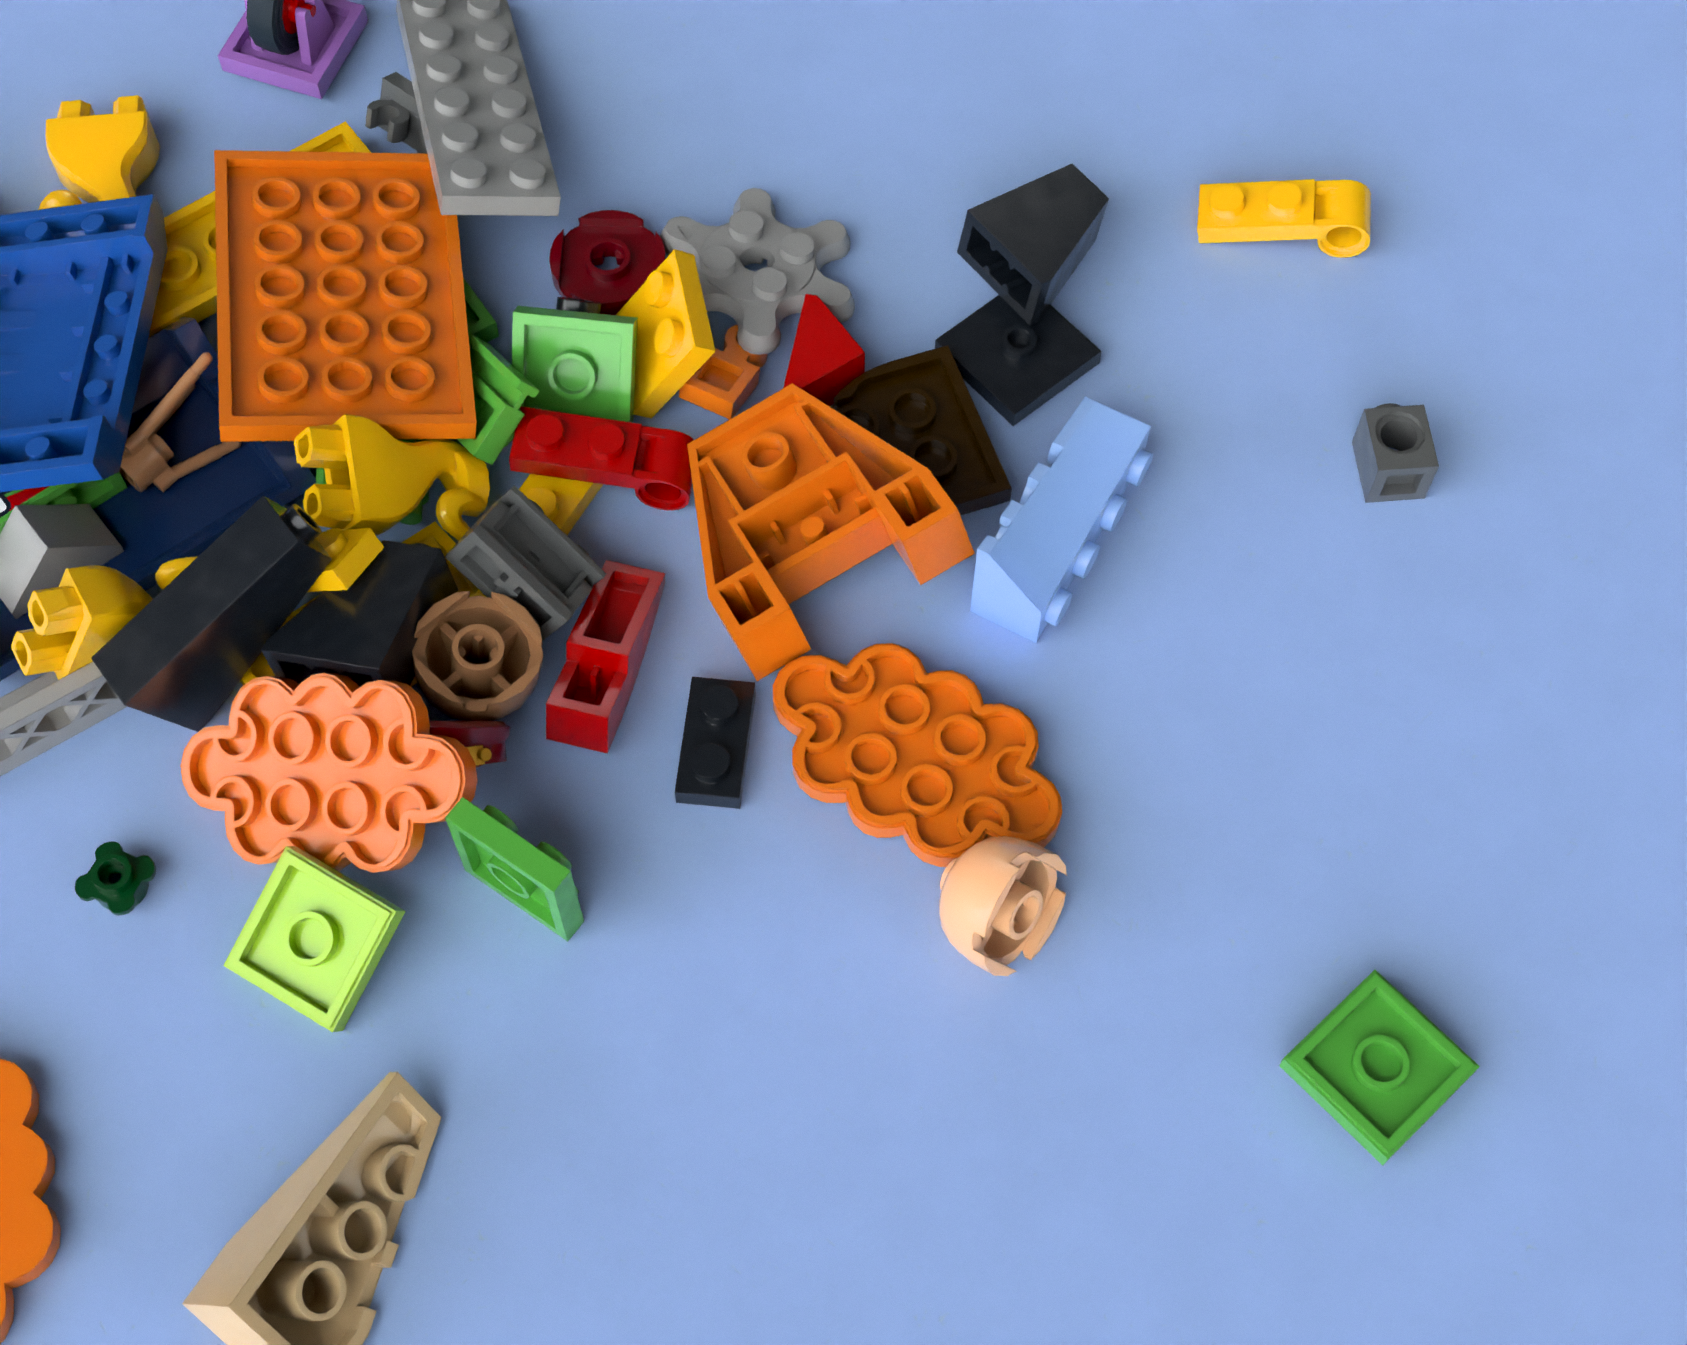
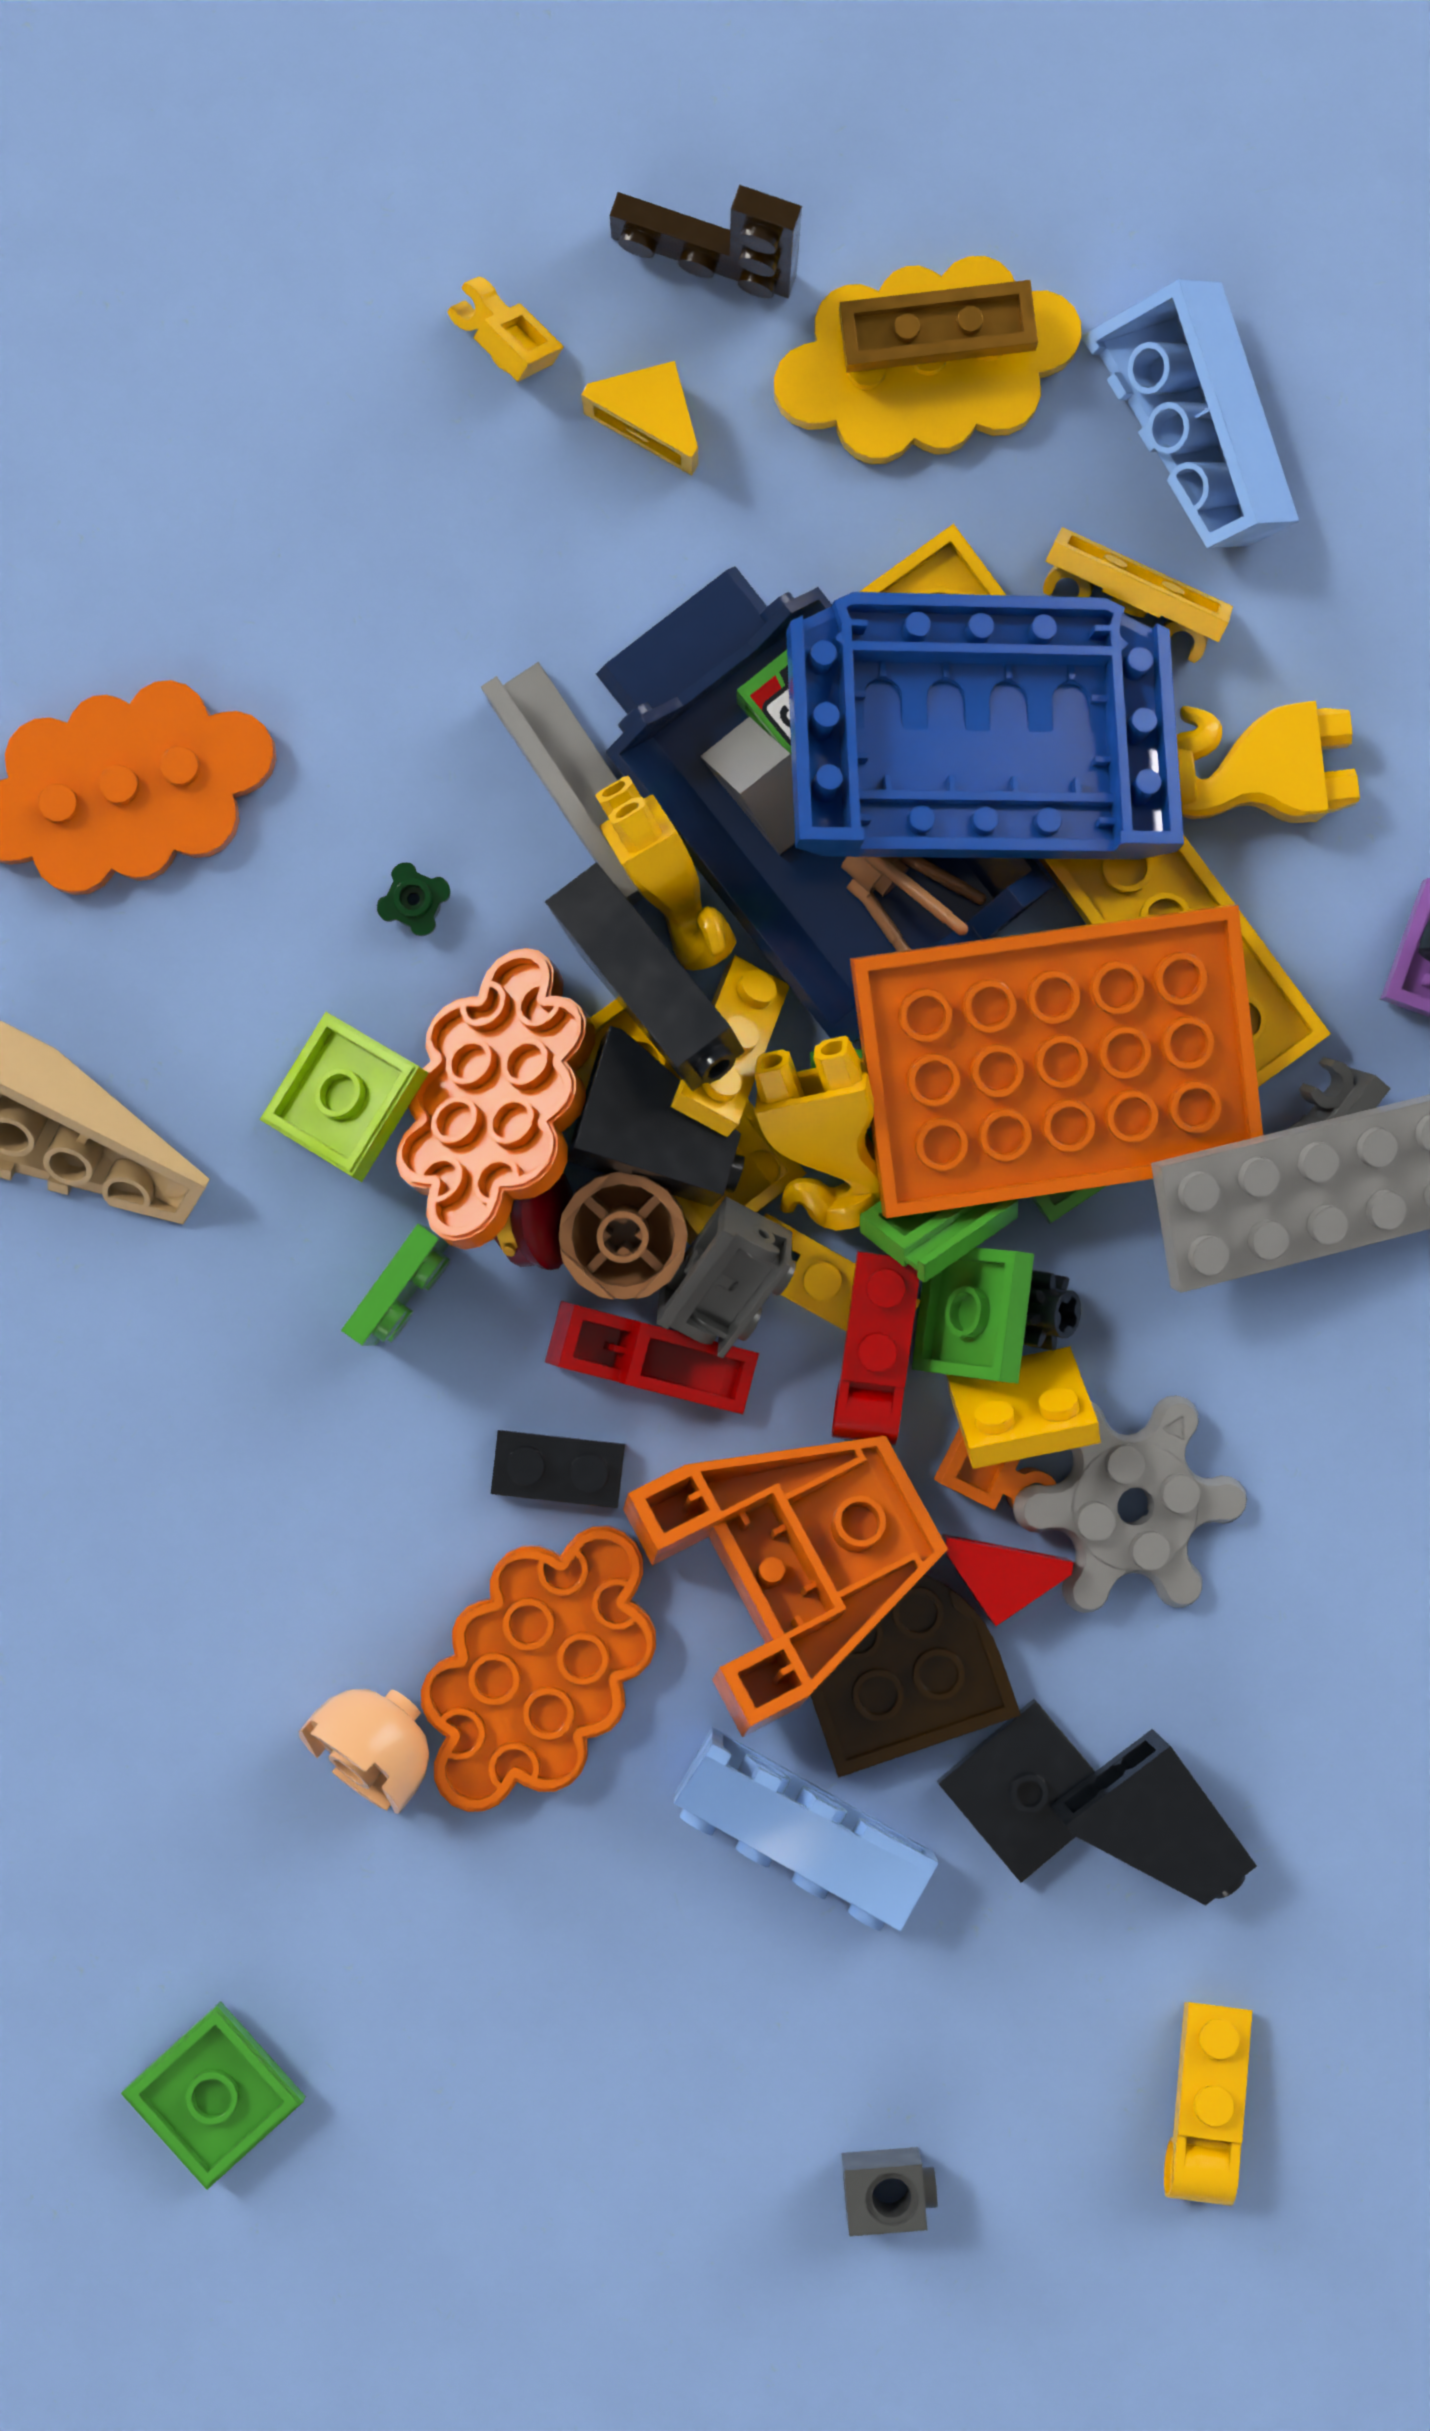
camera: 90 degrees right, 25 degrees up
dark red plate [549,210,666,315] -> none

